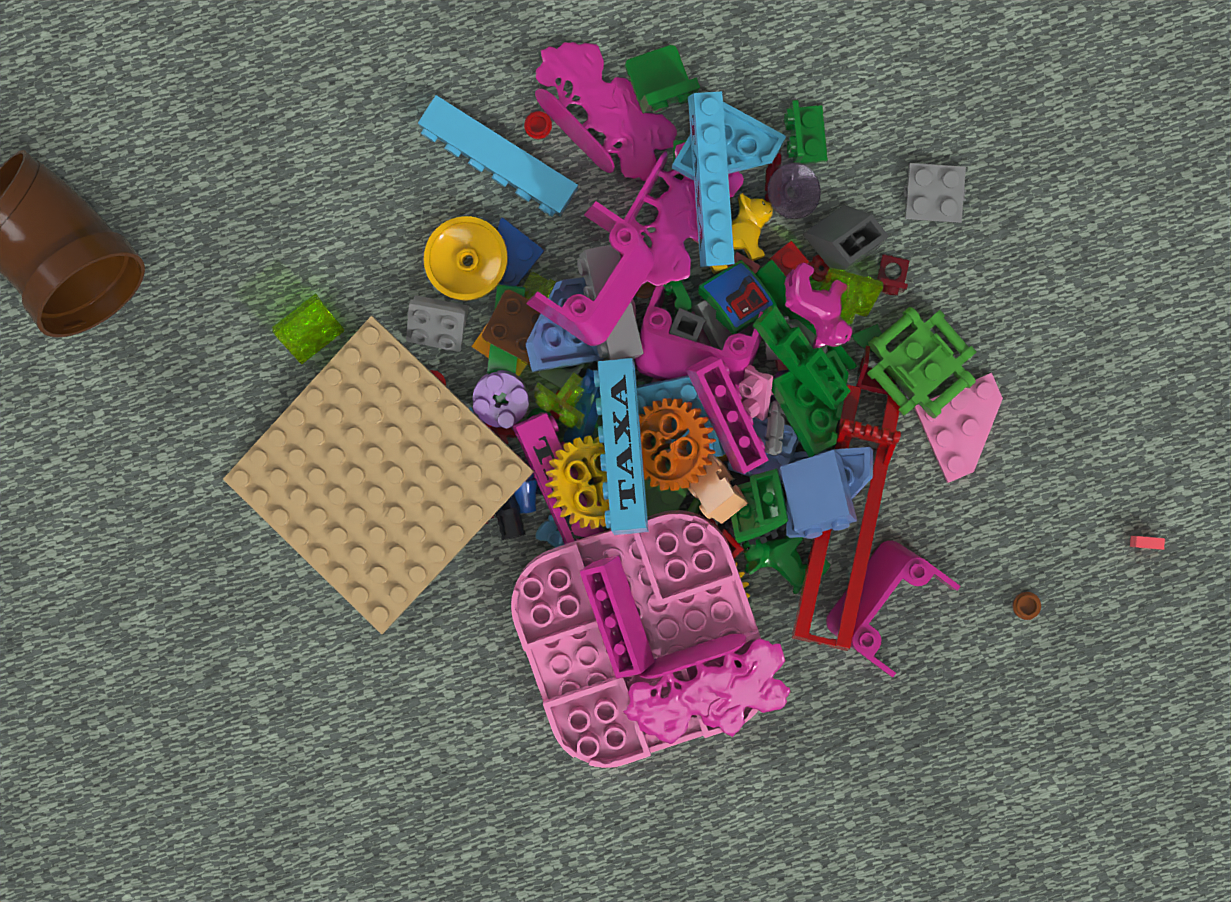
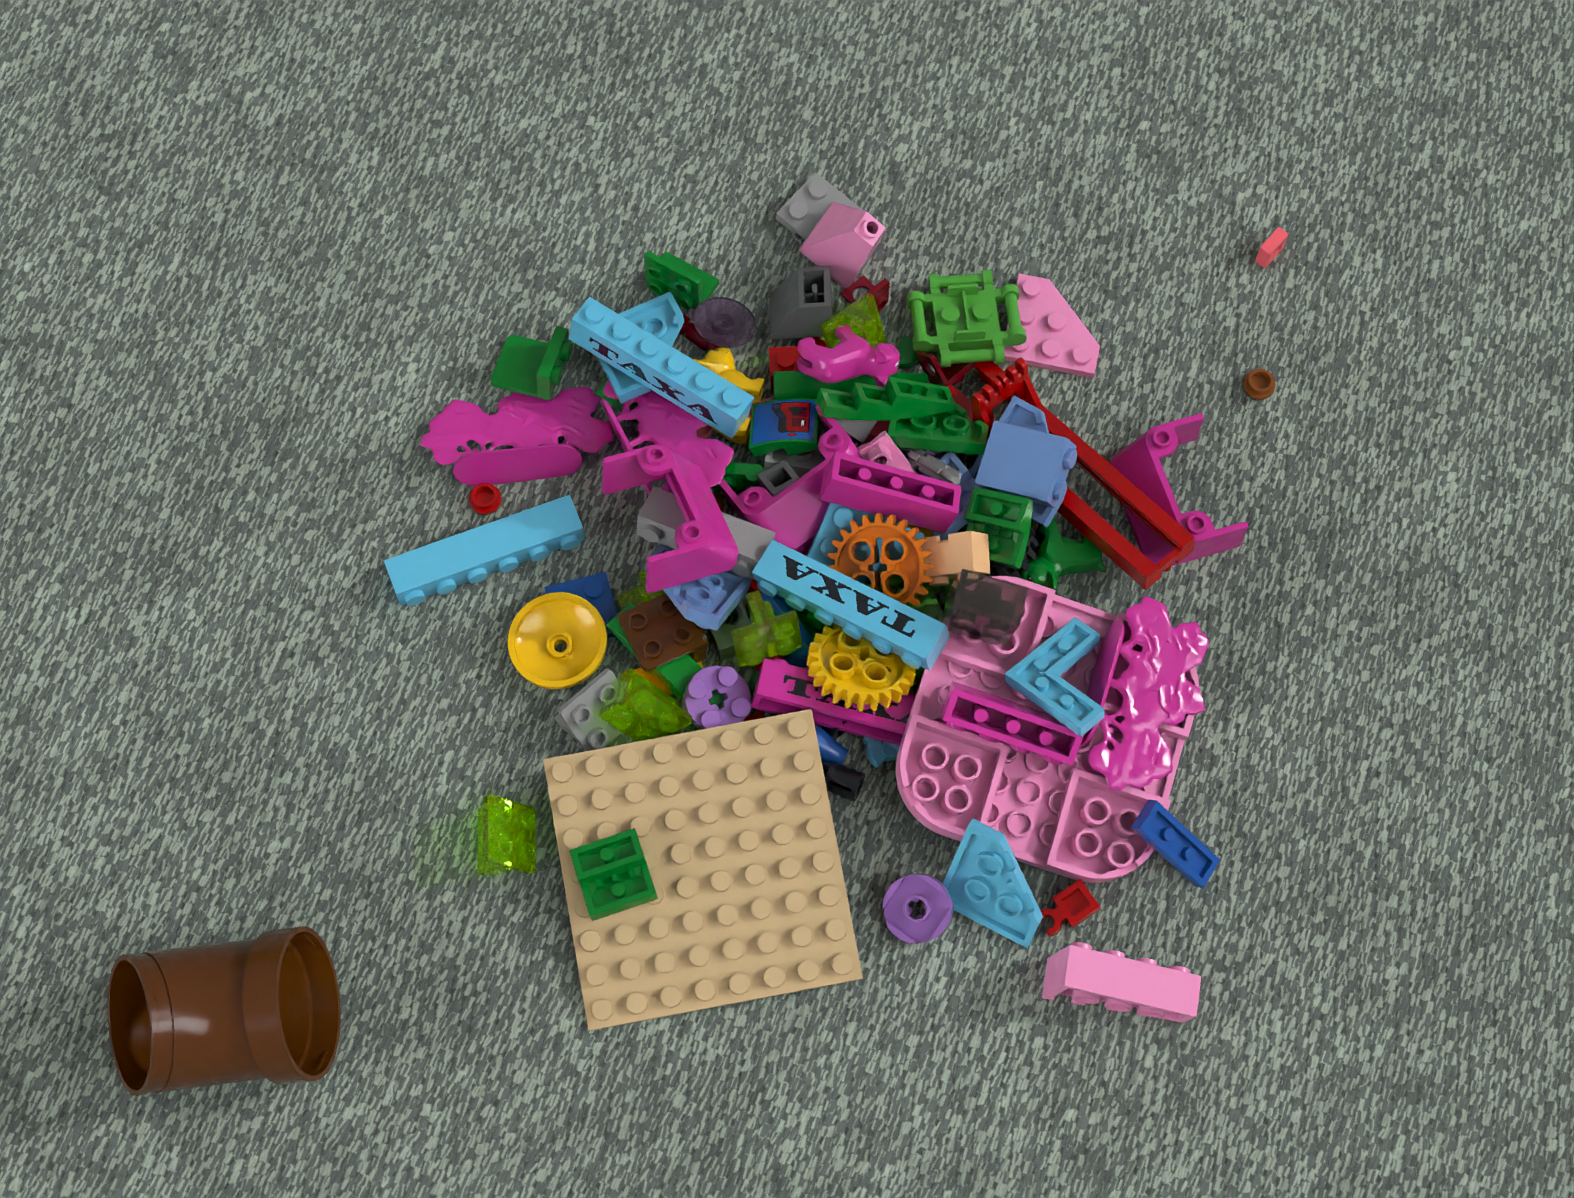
camera: 55 degrees left, 20 degrees down
none -> green slope [569,828,658,921]
none -> clear neon green bracket [599,668,692,742]
none -> bright pink slope [799,202,885,289]
none -> medium lavender plate [883,874,953,943]
none -> clear smoke brick [941,569,1028,645]
none -> medium azure plate [943,818,1043,948]
none -> medium azure plate [1005,617,1105,737]
none -> red plate [1041,879,1101,937]
none -> bright pink wedge [1042,942,1201,1023]
none -> blue plate [1131,799,1220,888]

